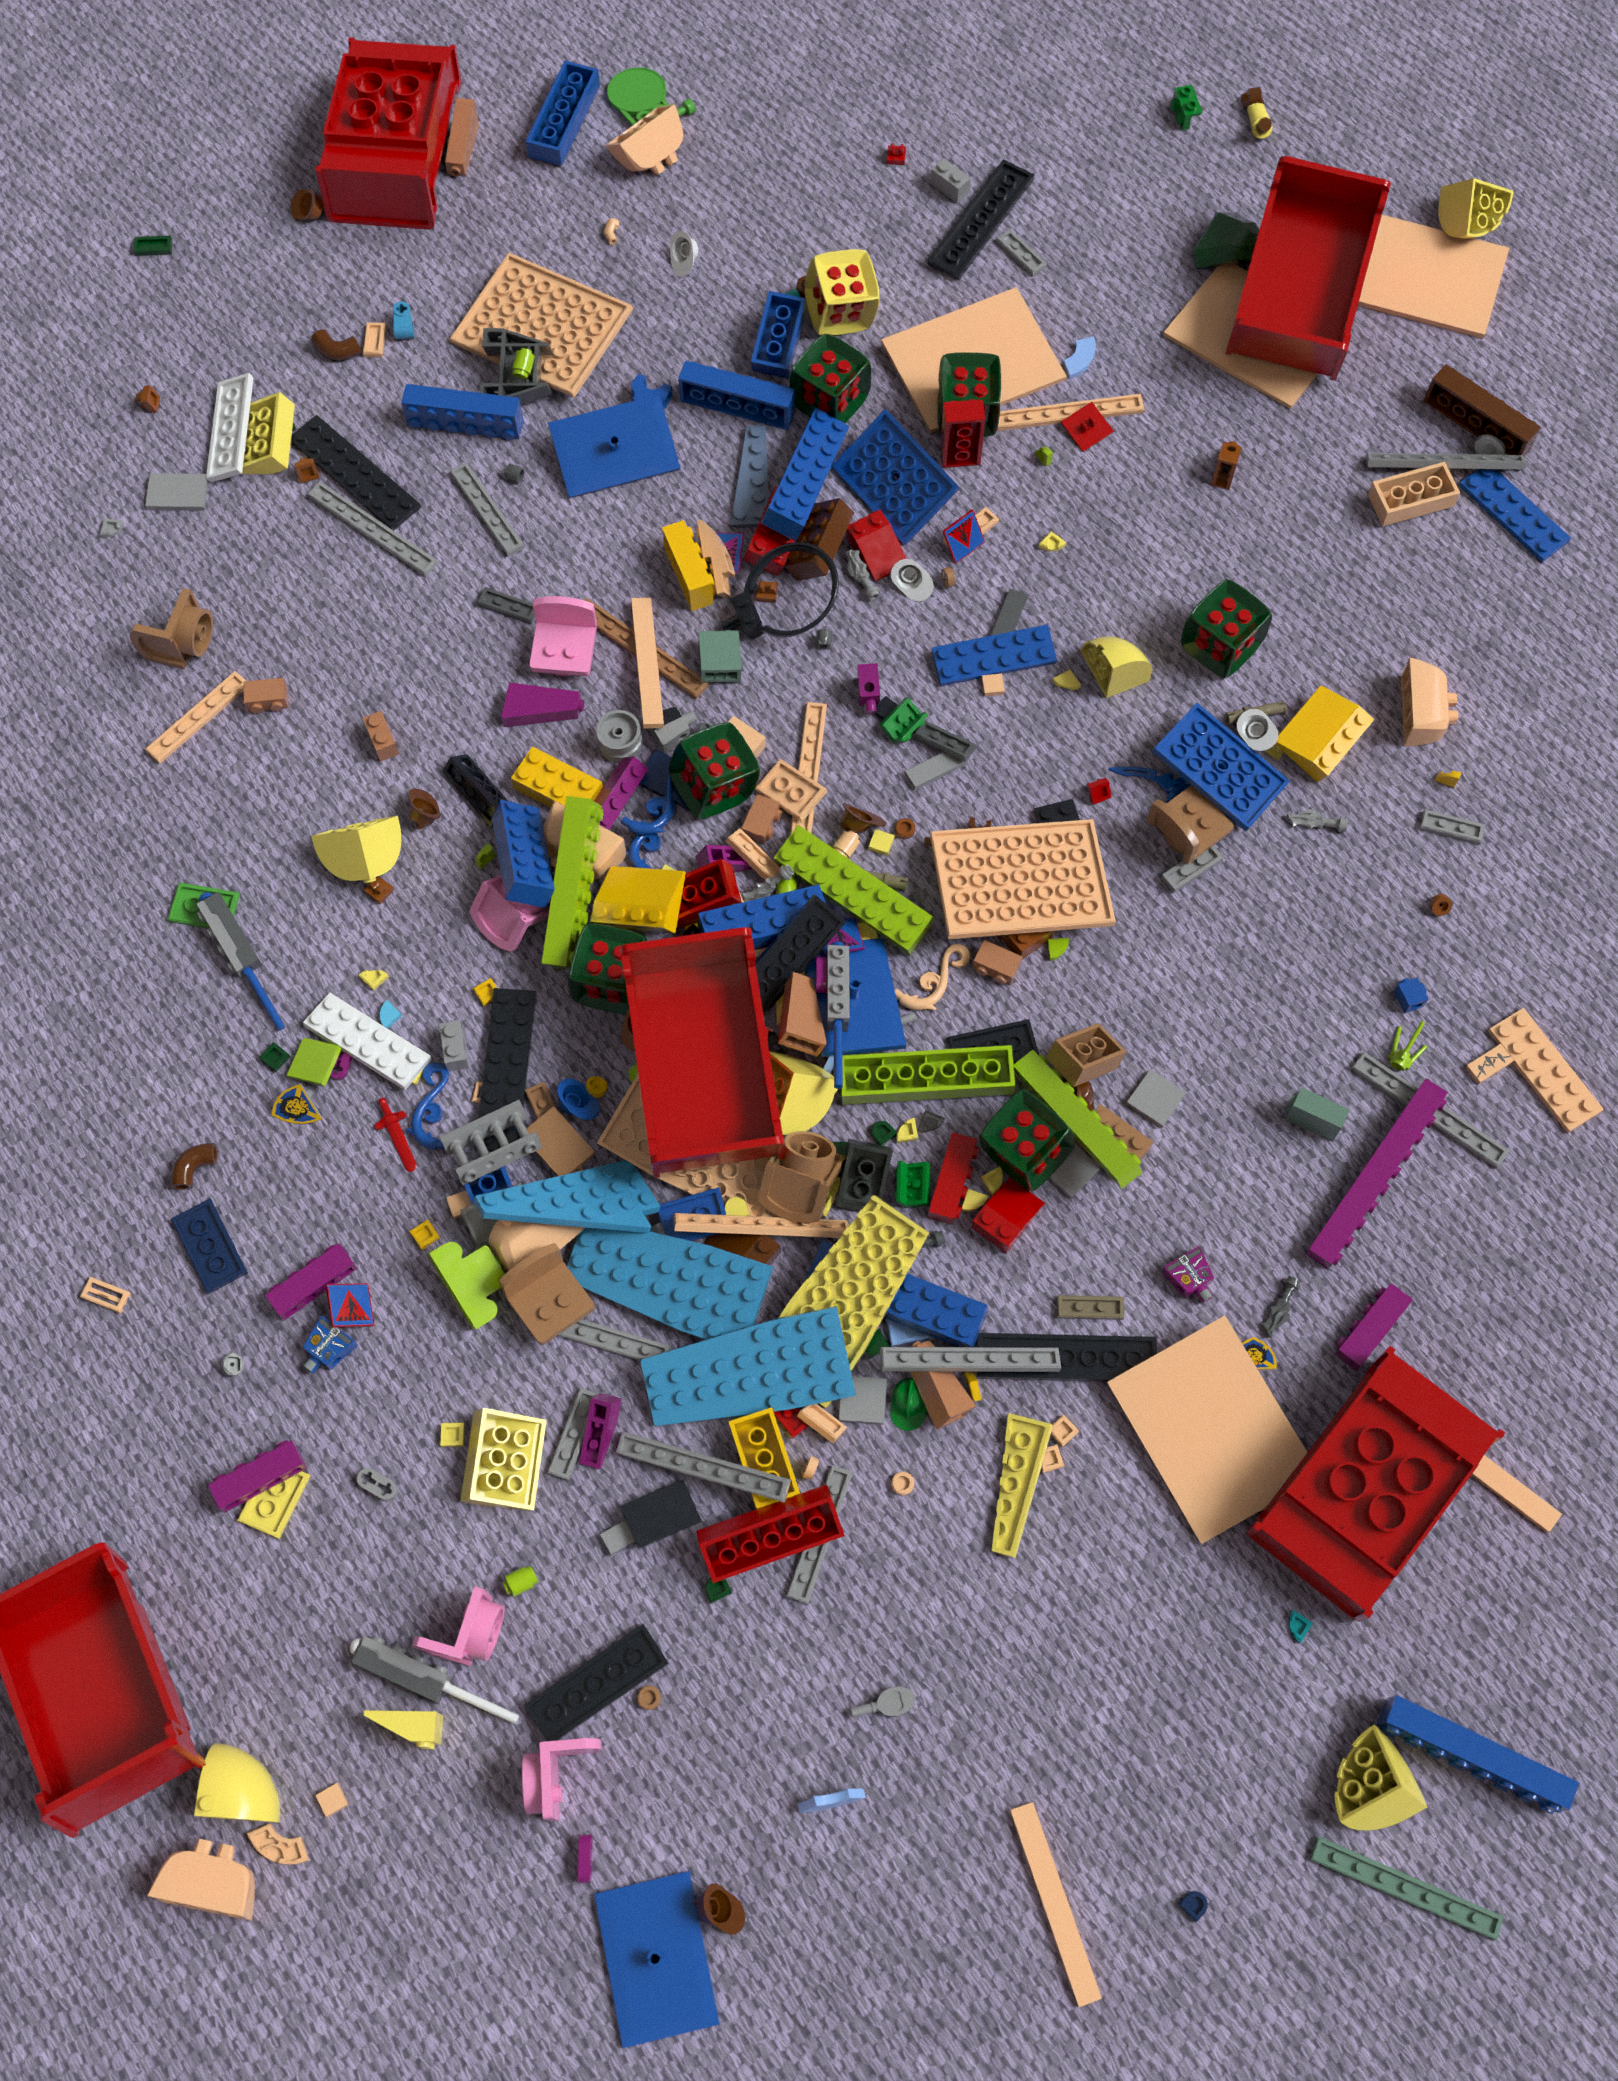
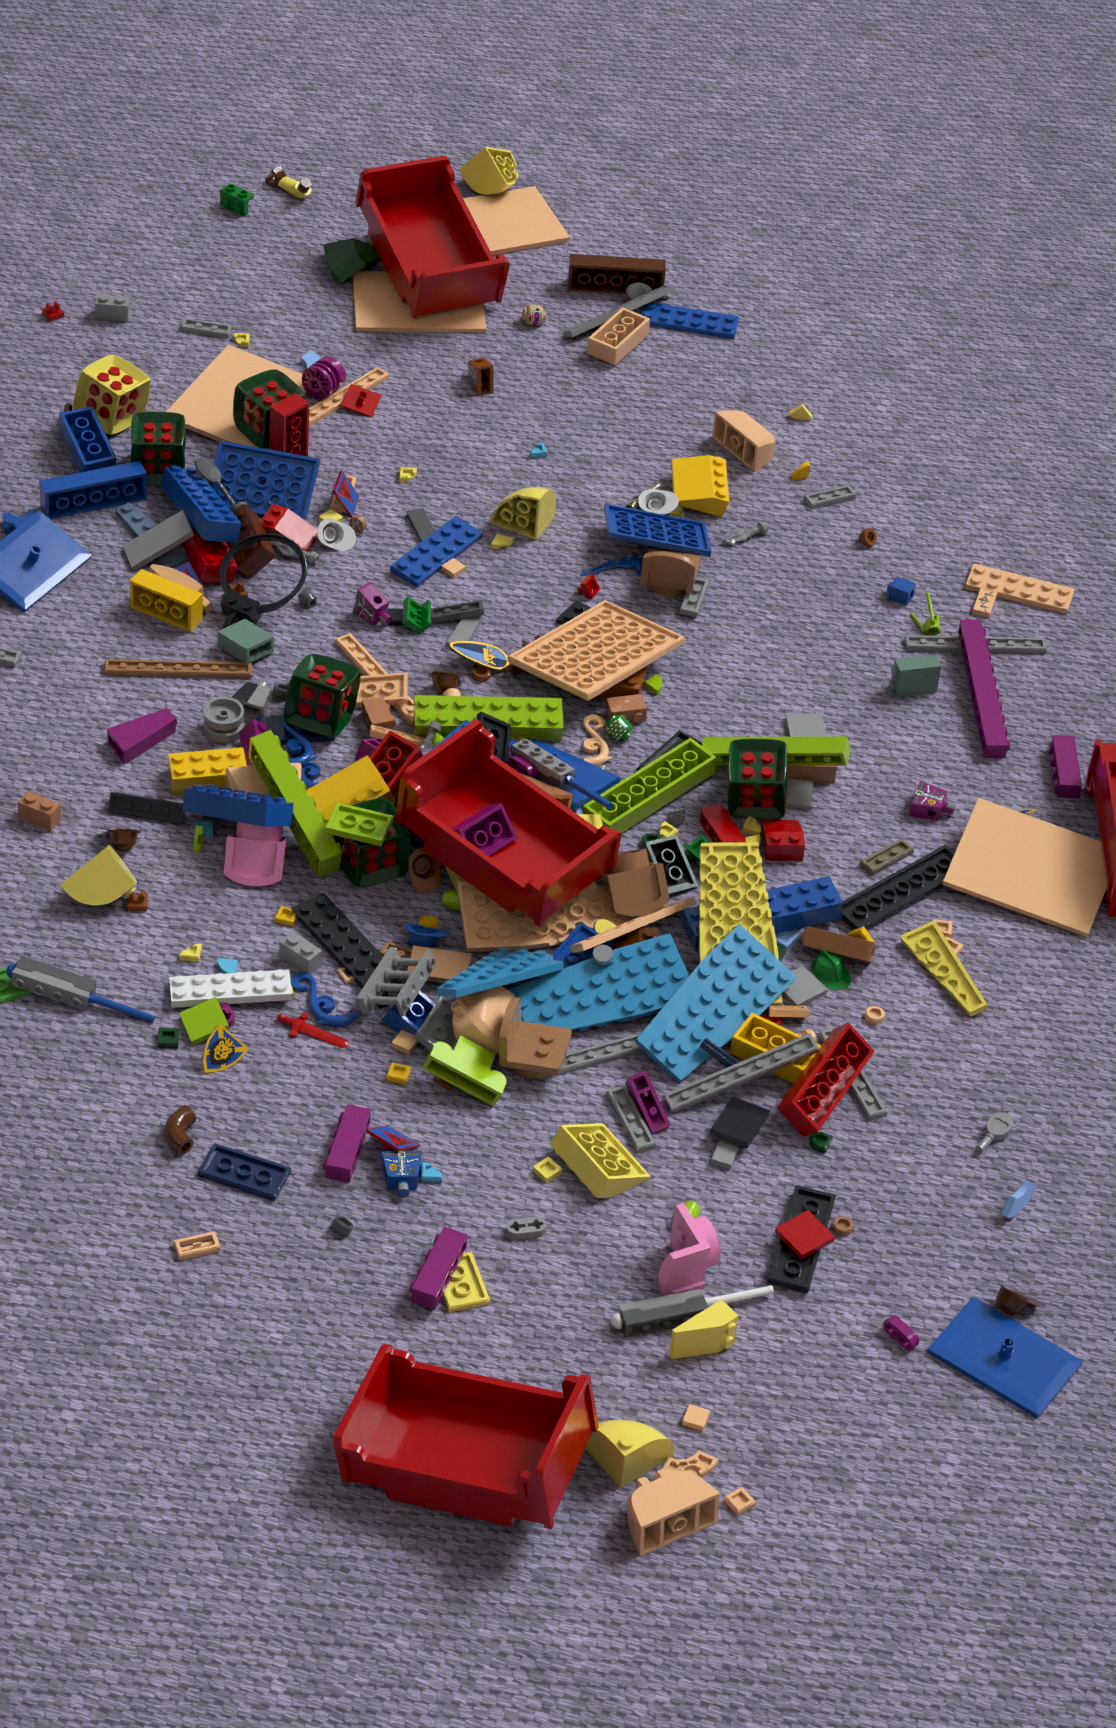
camera: 45 degrees left, 25 degrees down
dark grey tile [477,587,535,624] -> none
bright pink piece [522,1738,602,1822] -> none
bright pink piece [530,596,597,676] -> none
light nougat tile [631,598,664,728] -> none
light yellow tile [868,829,895,856] -> none
light grey tile [880,1347,1061,1372] -> none
black plate [928,159,1035,280] -> none
lime tile [1035,446,1053,466] -> none
medium nougat brick [1046,1023,1127,1087] -> none
dark green piece [1181,579,1272,679] -> none
dark grey piece [1260,1276,1300,1338] -> none
none -> light grey tile [123,510,194,571]
none -> dark grey piece [195,458,250,513]
none -> light yellow tile [233,333,250,348]
none -> magenta wheel [301,356,346,400]
none -> light yellow tile [318,509,343,522]
none -> lime plate [325,802,393,846]
none -> medium azure tile [421,1162,442,1183]
none -> shield [449,641,509,671]
none -> magenta slope [451,803,518,856]
none -> tan head [522,304,547,326]
none -> medium azure tile [530,443,548,459]
none -> light grey tile [593,945,613,965]
none -> green head [605,714,632,742]
none -> dark blue axle [700,1038,739,1068]
none -> light nougat tile [724,1487,756,1516]
none -> red tile [775,1210,835,1260]
none -> light yellow tile [789,404,812,420]

